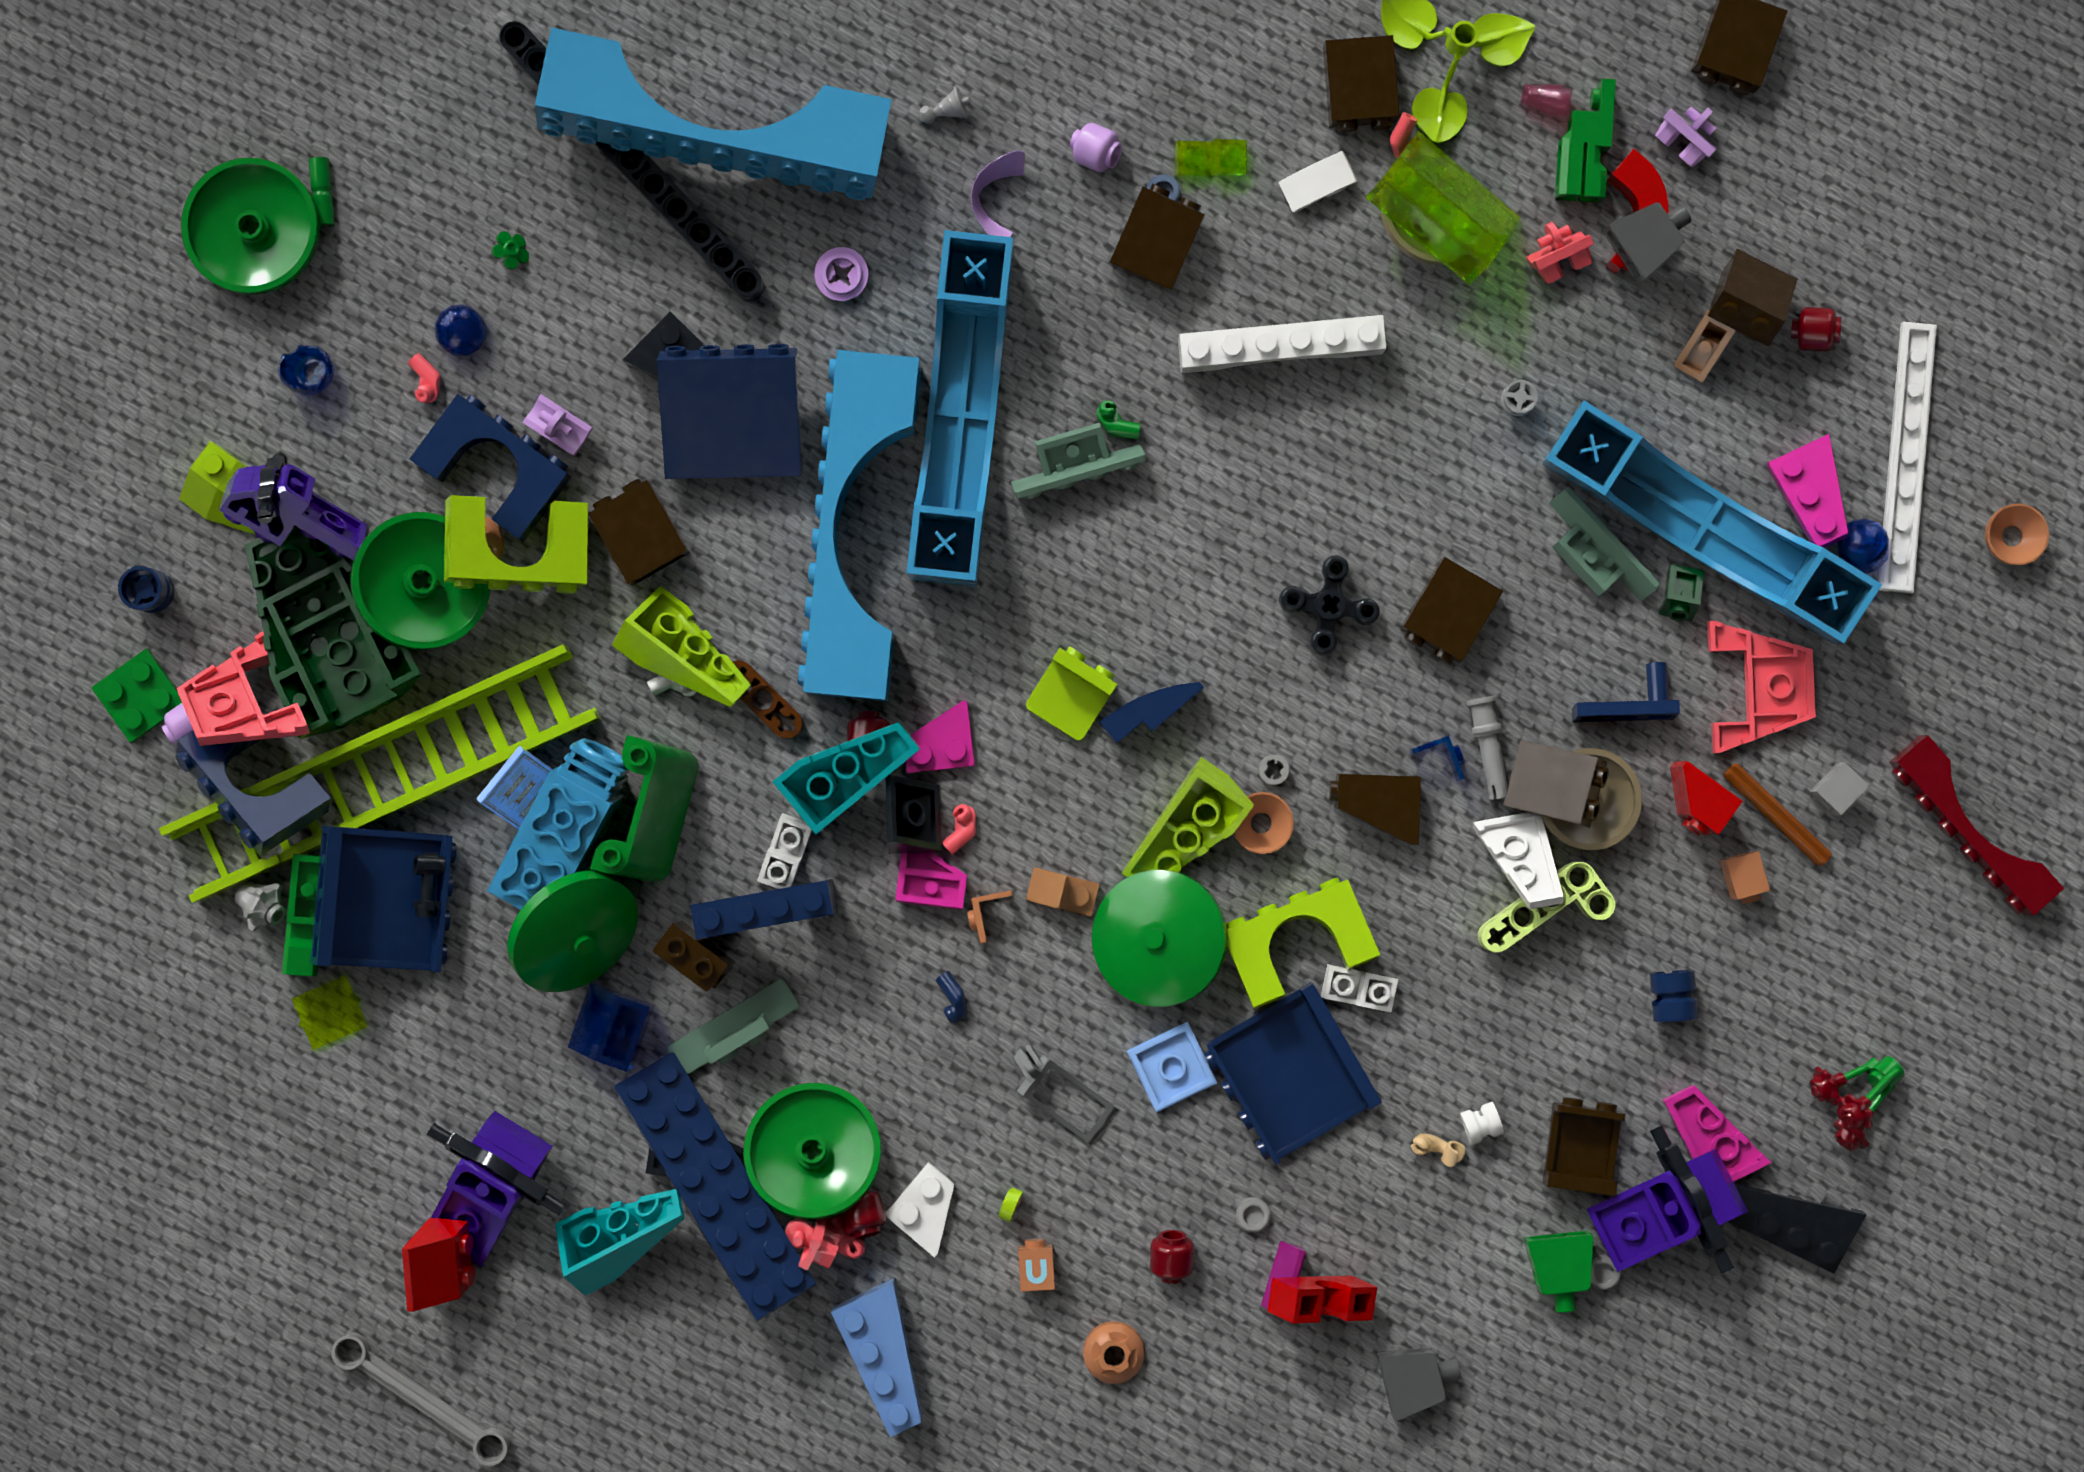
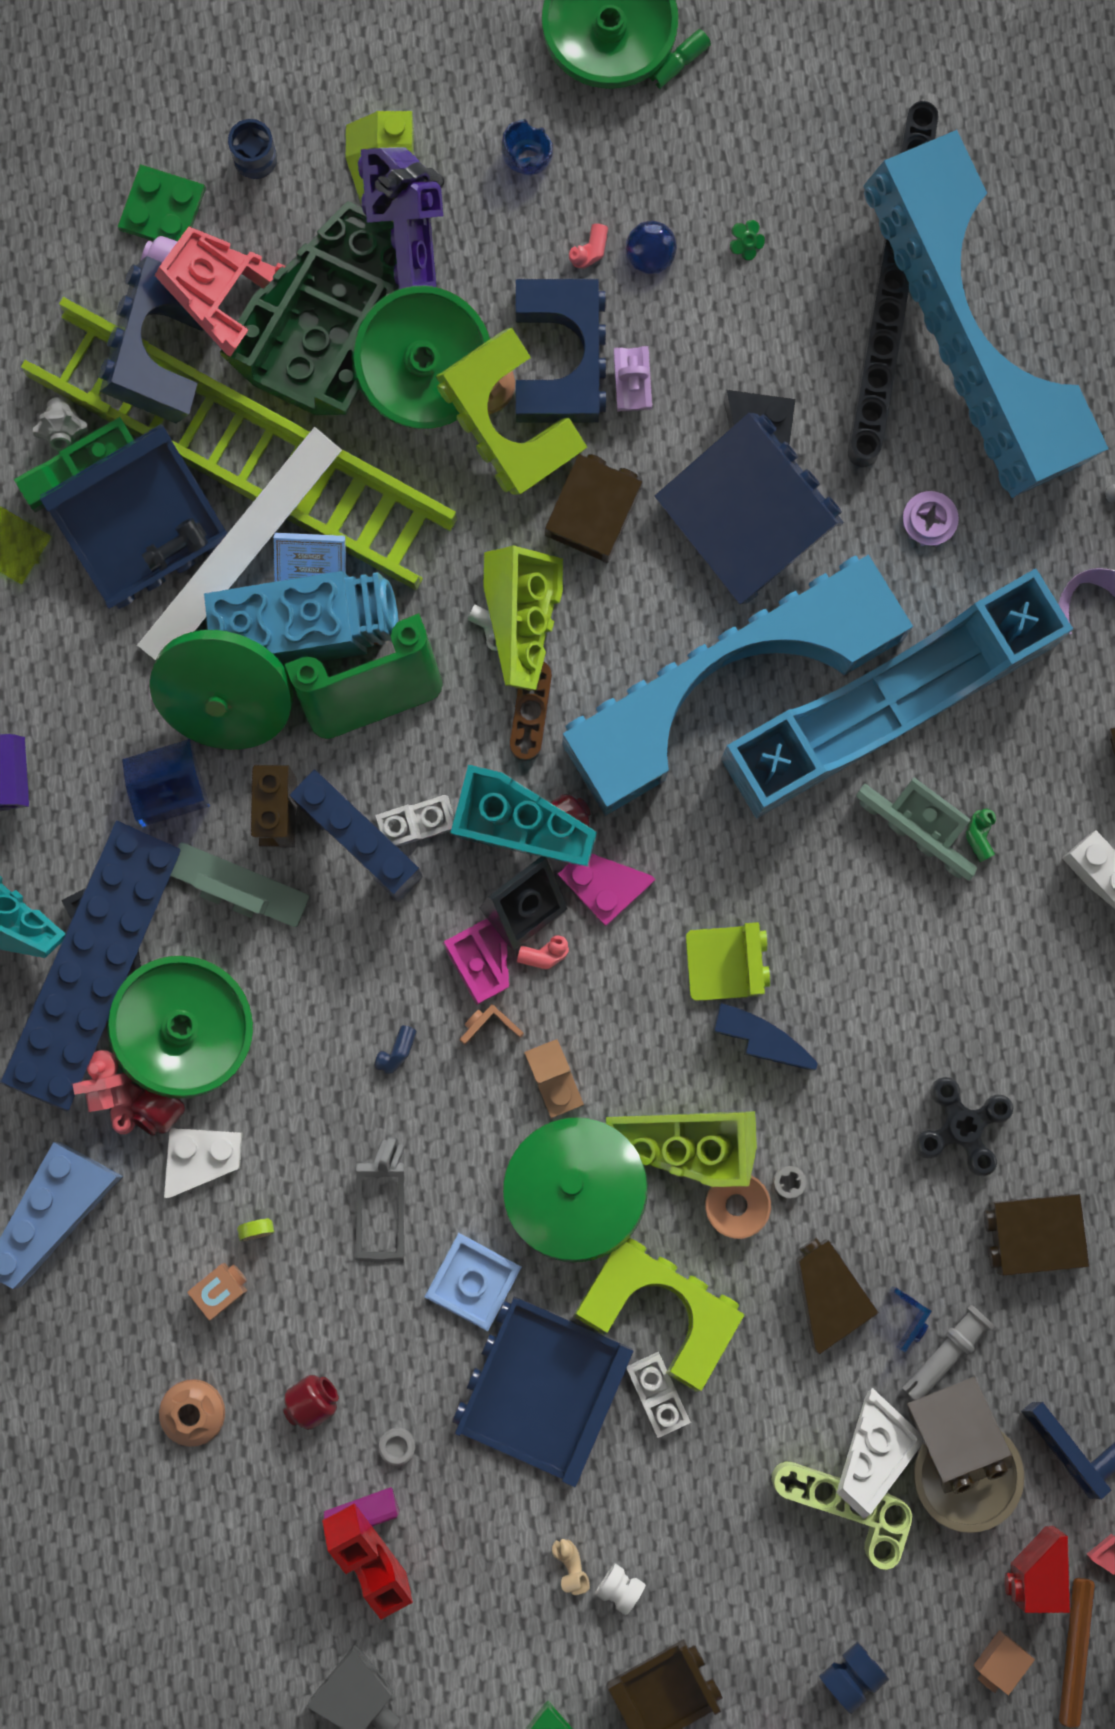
camera: 50 degrees right, 5 degrees down
none -> white tile [137,427,342,660]

